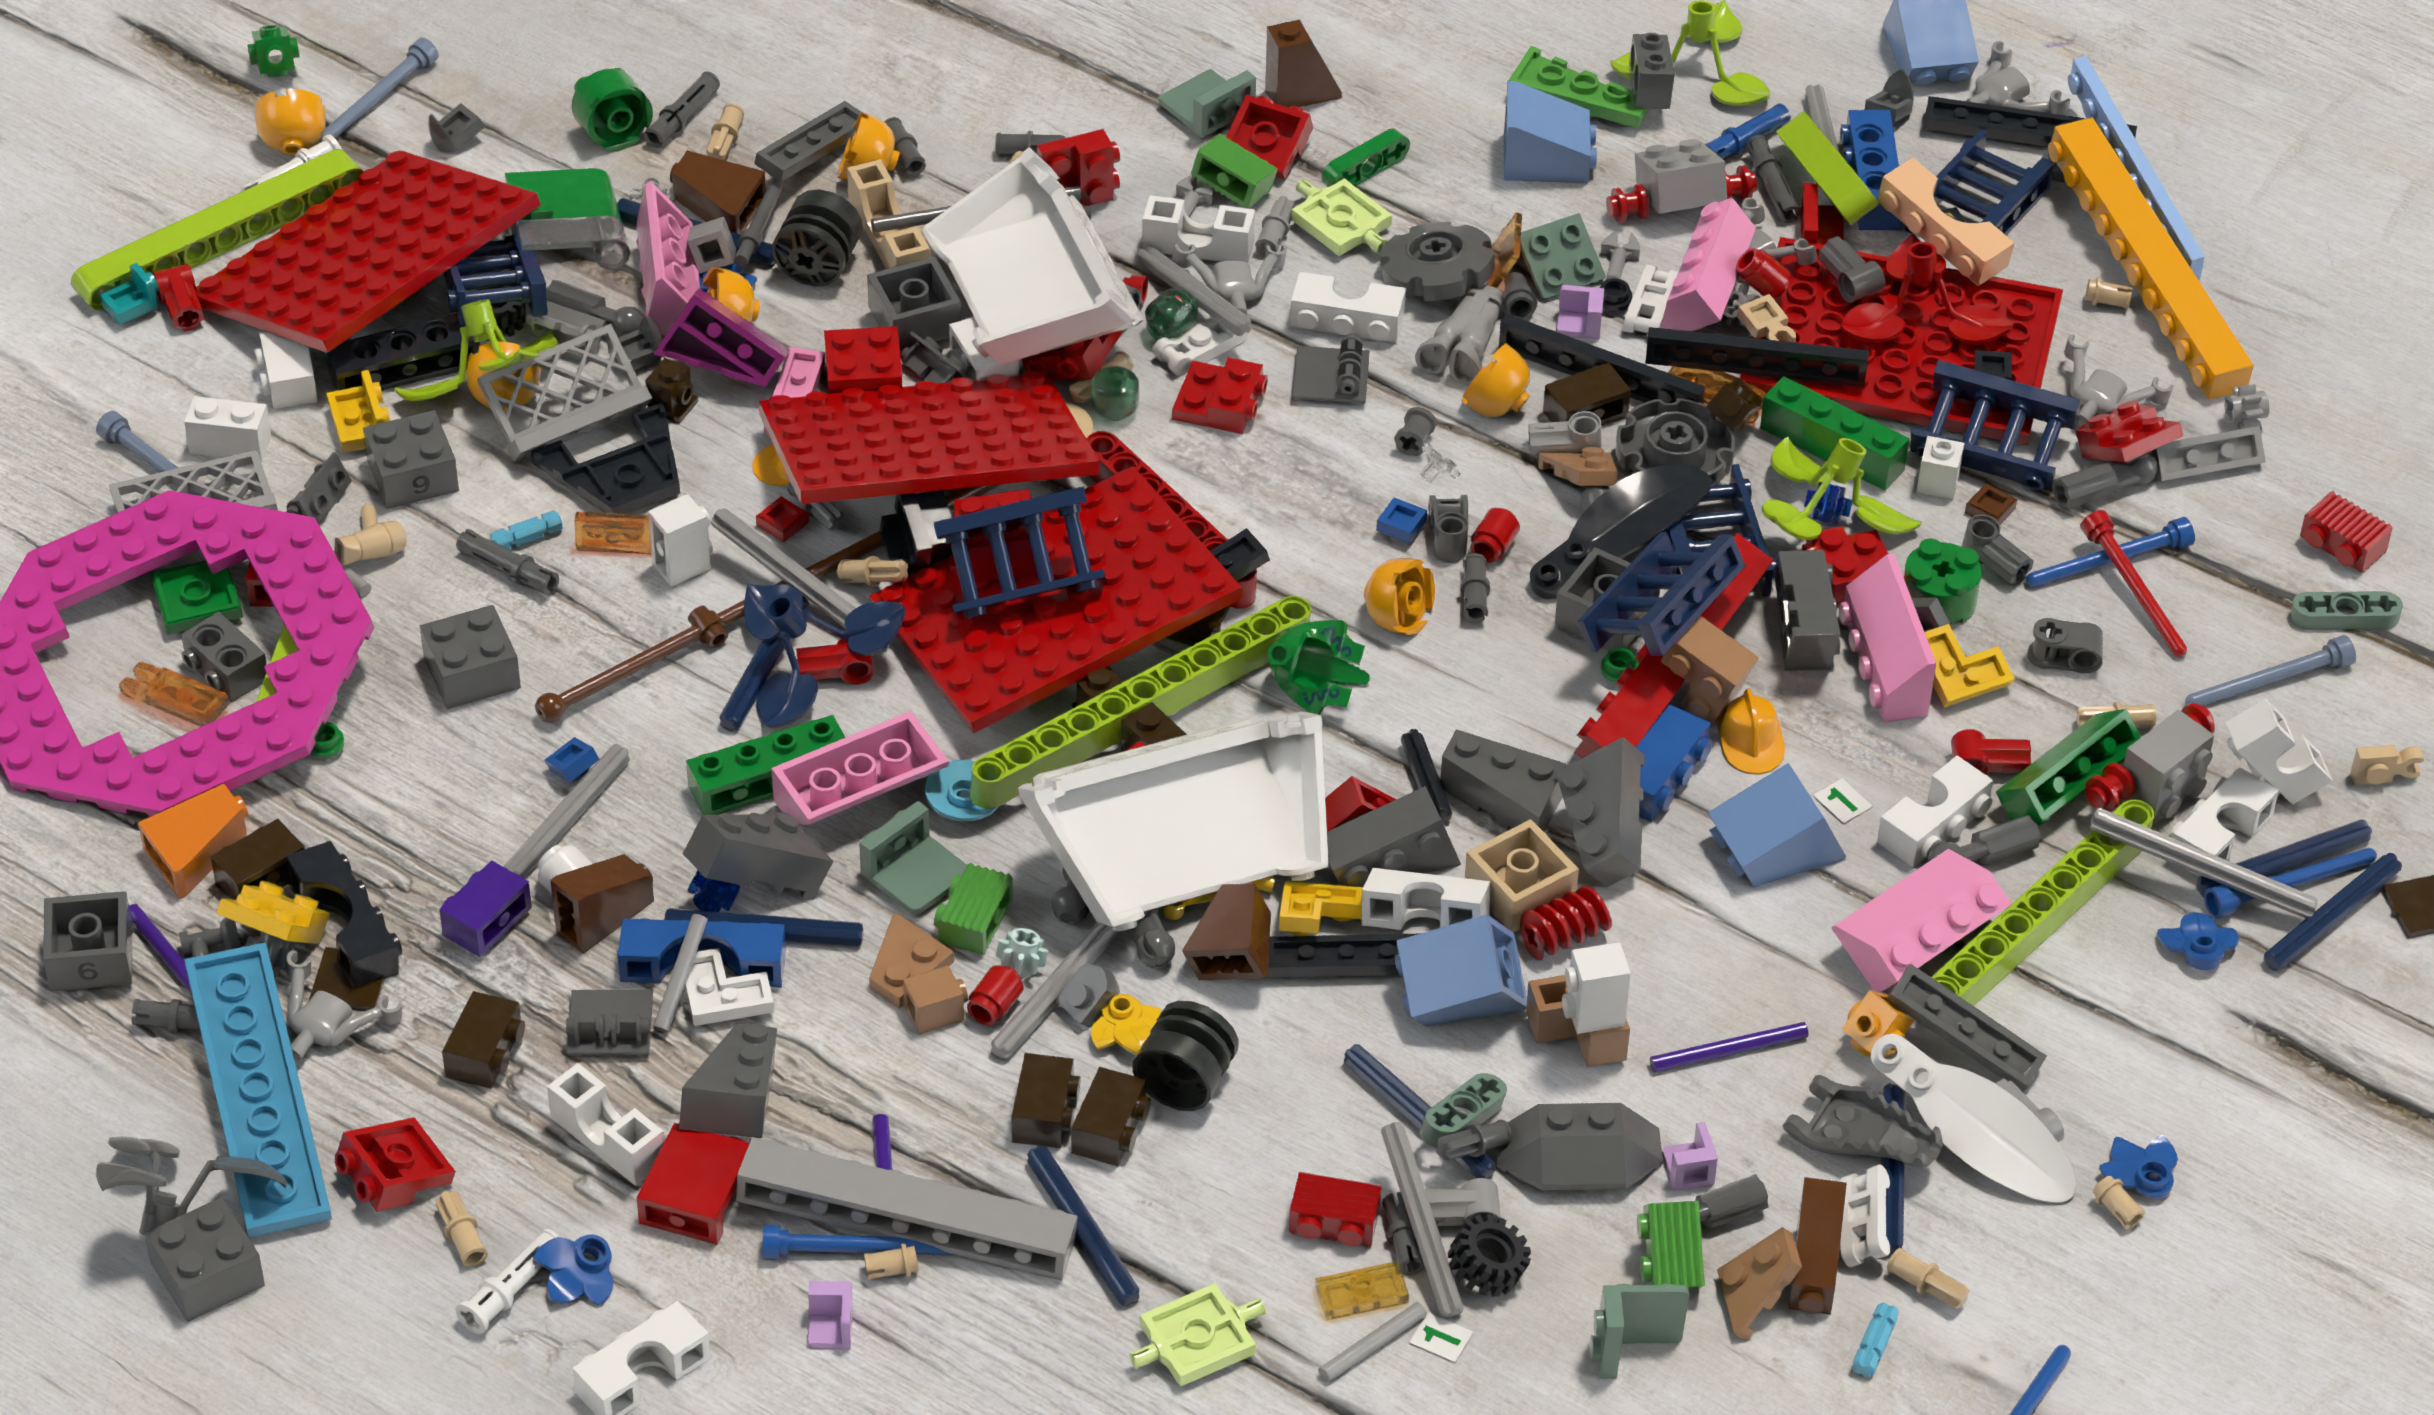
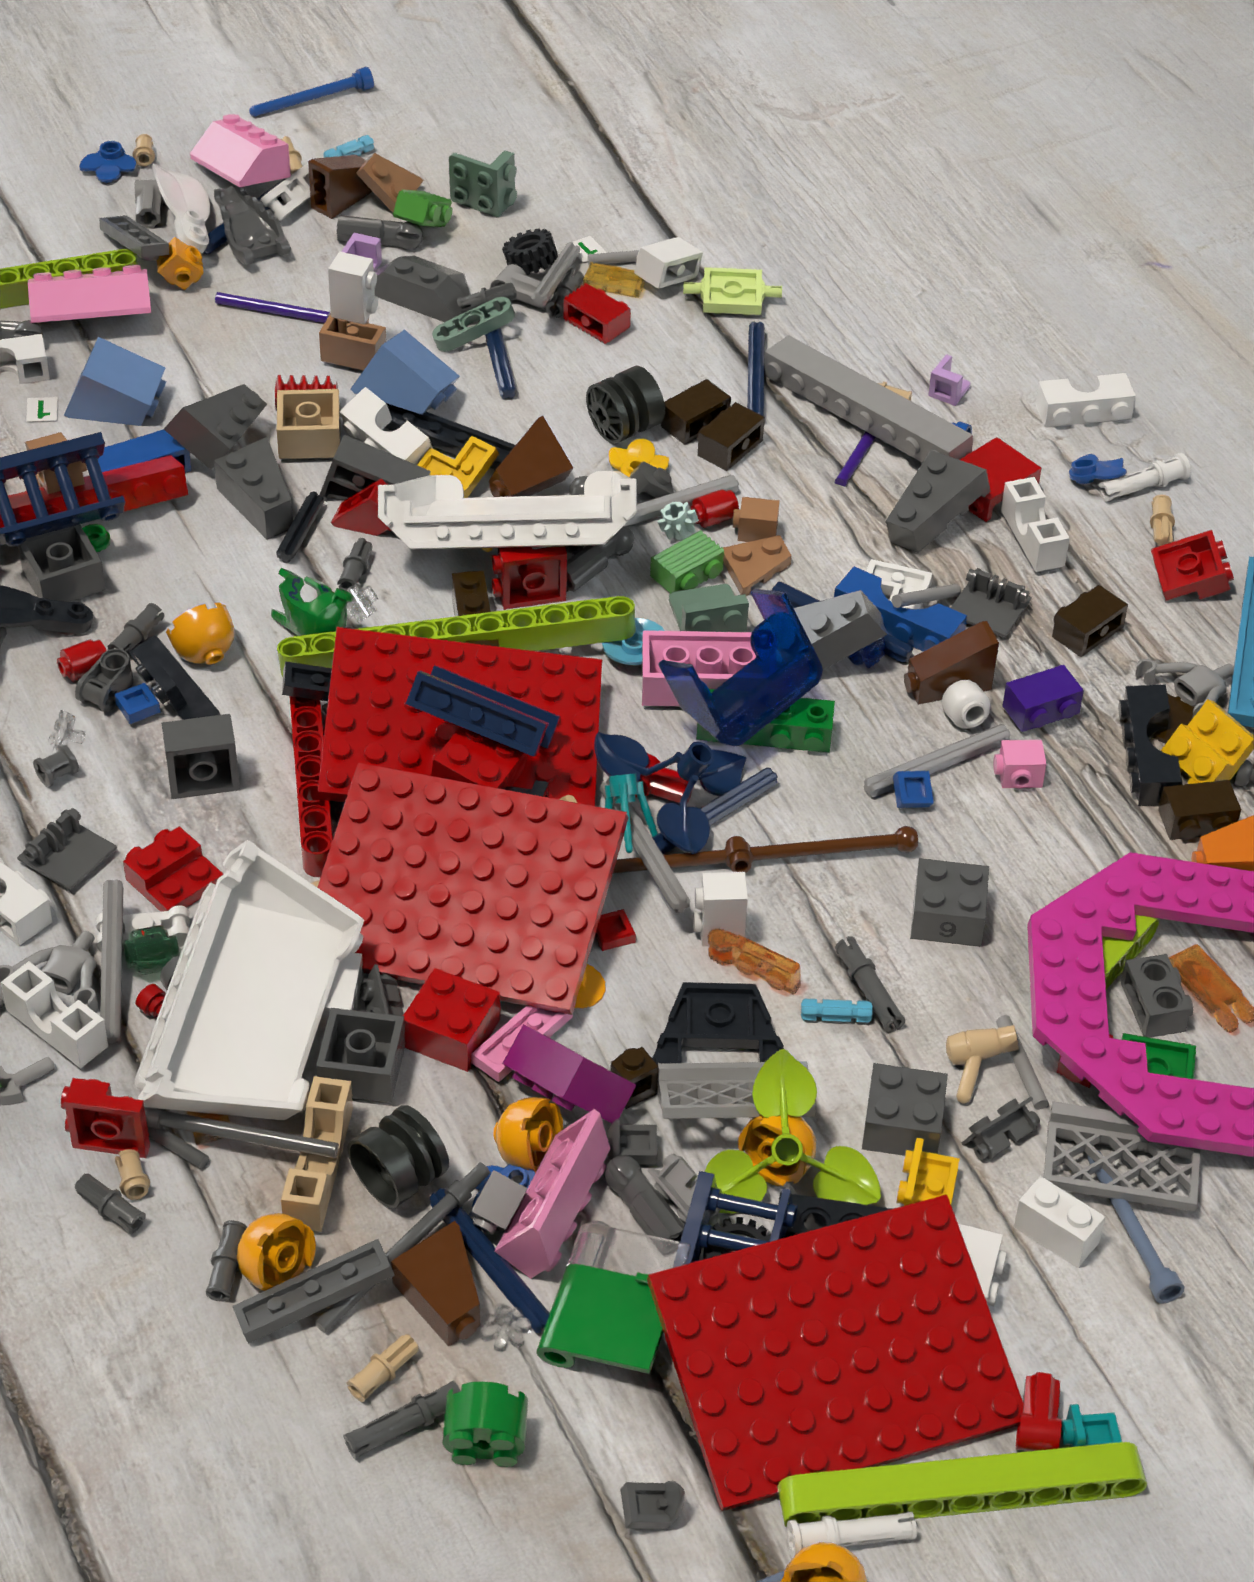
camera: 150 degrees left, 0 degrees up
none -> black bracket [129,635,221,720]
none -> dark grey brick [161,714,240,799]
none -> bright pink slope [190,114,291,187]
none -> dark grey axle [337,538,373,593]
none -> clear gear [345,582,379,623]
none -> teal plant [605,773,658,854]
none -> white brick [634,237,703,289]
none -> clear blue windscreen [658,588,823,746]
none -> bright pink brick [993,740,1047,788]

